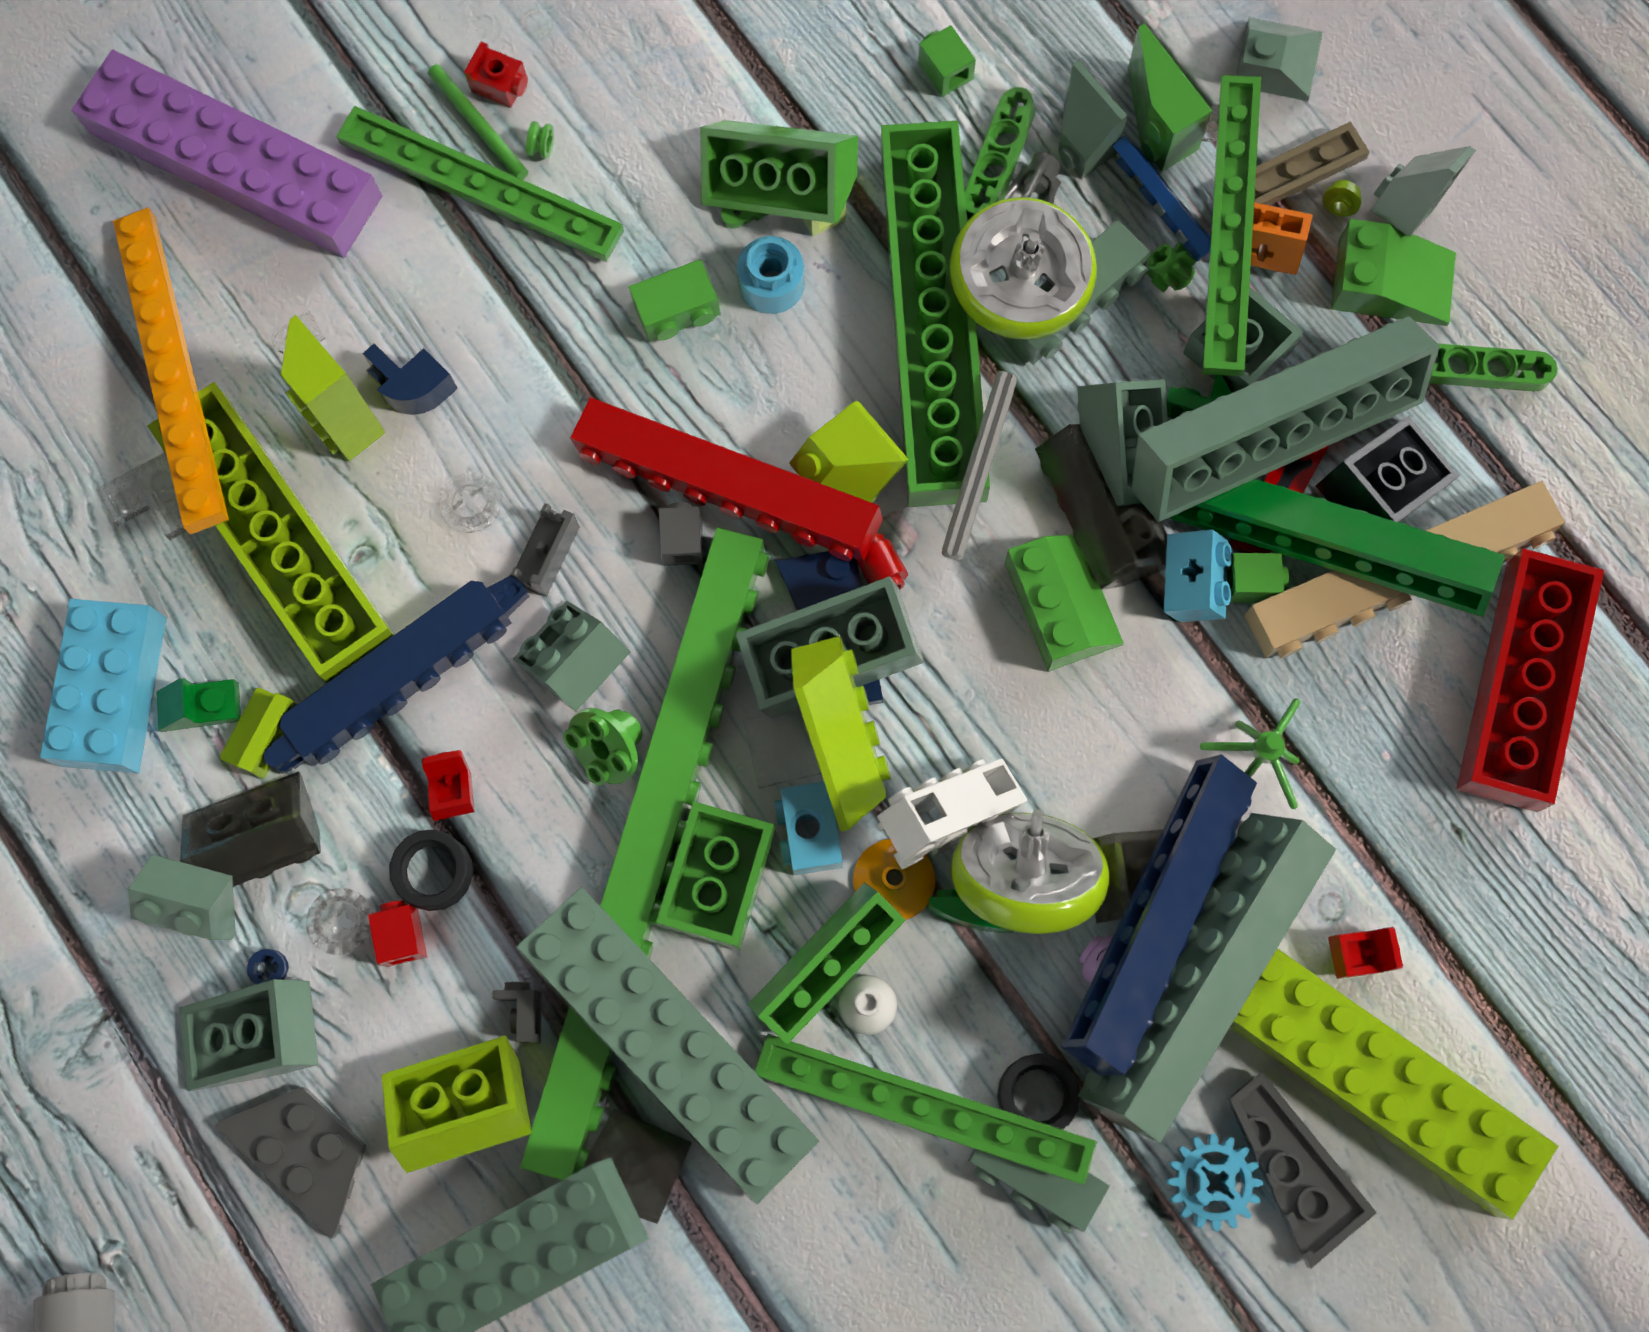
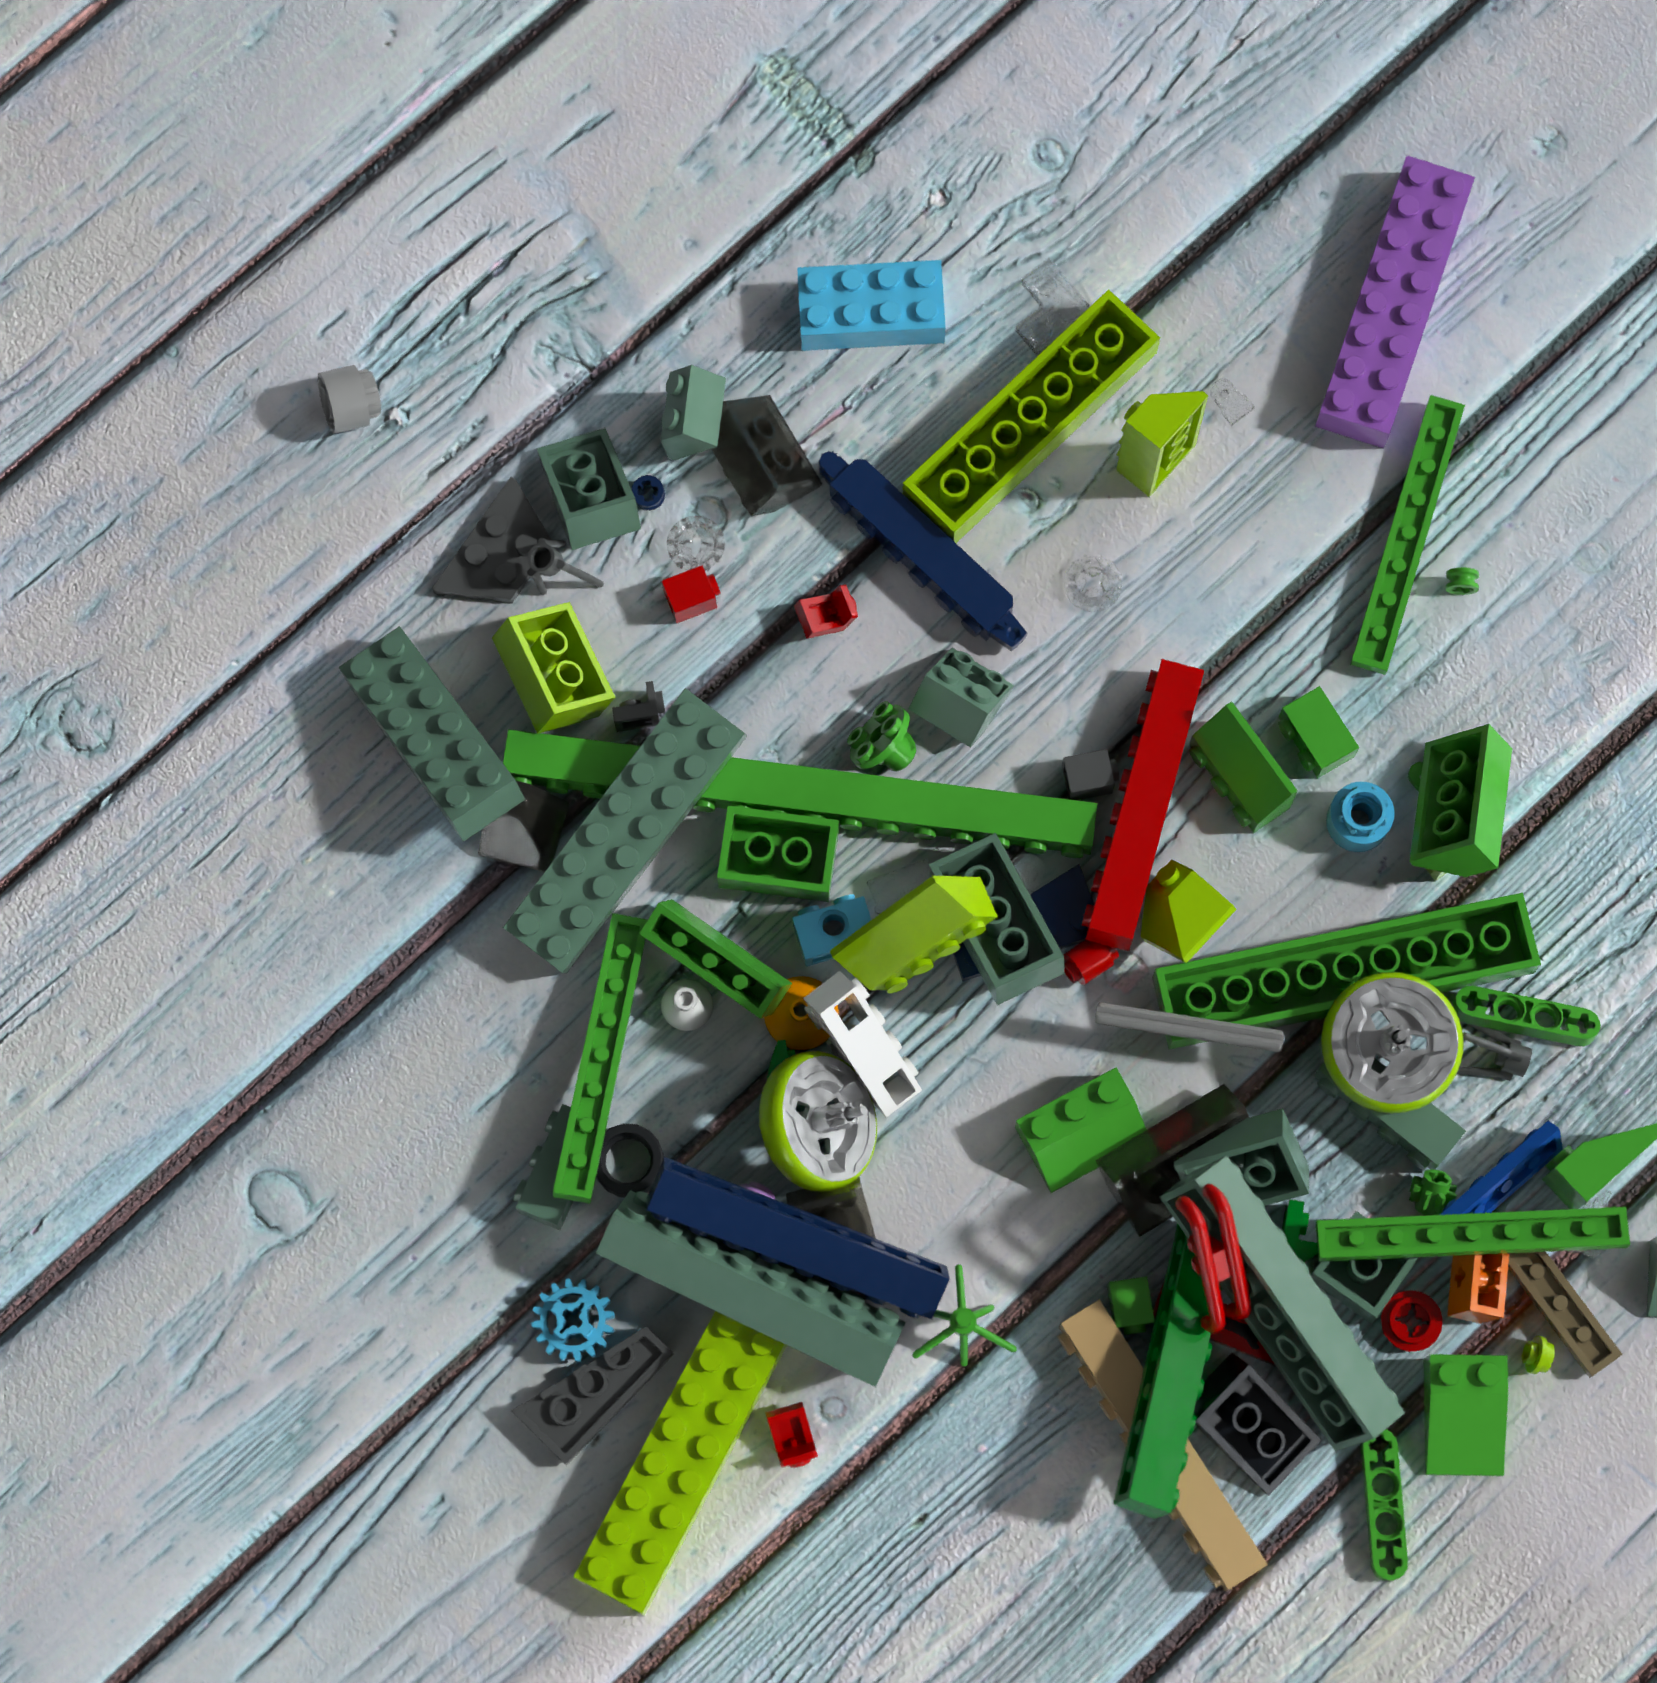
camera: 80 degrees right, 0 degrees up
light orange plate [113,207,229,535] -> none
green slope [156,678,241,732] -> none
lime panel [220,687,298,779] -> none
dark blue brick [362,343,458,415] -> none
black tyre [389,829,473,911] -> none
bright green bar [428,64,529,180] -> none
red brick [464,41,528,108] -> none
dark grey hinge [509,503,580,597] -> none
bright green brick [918,25,976,97] -> none
sand green slope [1058,60,1128,179] -> none
medium azure brick [1164,529,1232,622] -> none
sand green slope [1371,146,1476,237] -> none
red brick [1456,548,1604,812] -> none
none -> dark grey plant [527,538,604,595]
none -> red piece [1175,1184,1251,1334]
none -> bright green slope [1189,701,1298,833]
none -> red gear [1380,1290,1443,1352]

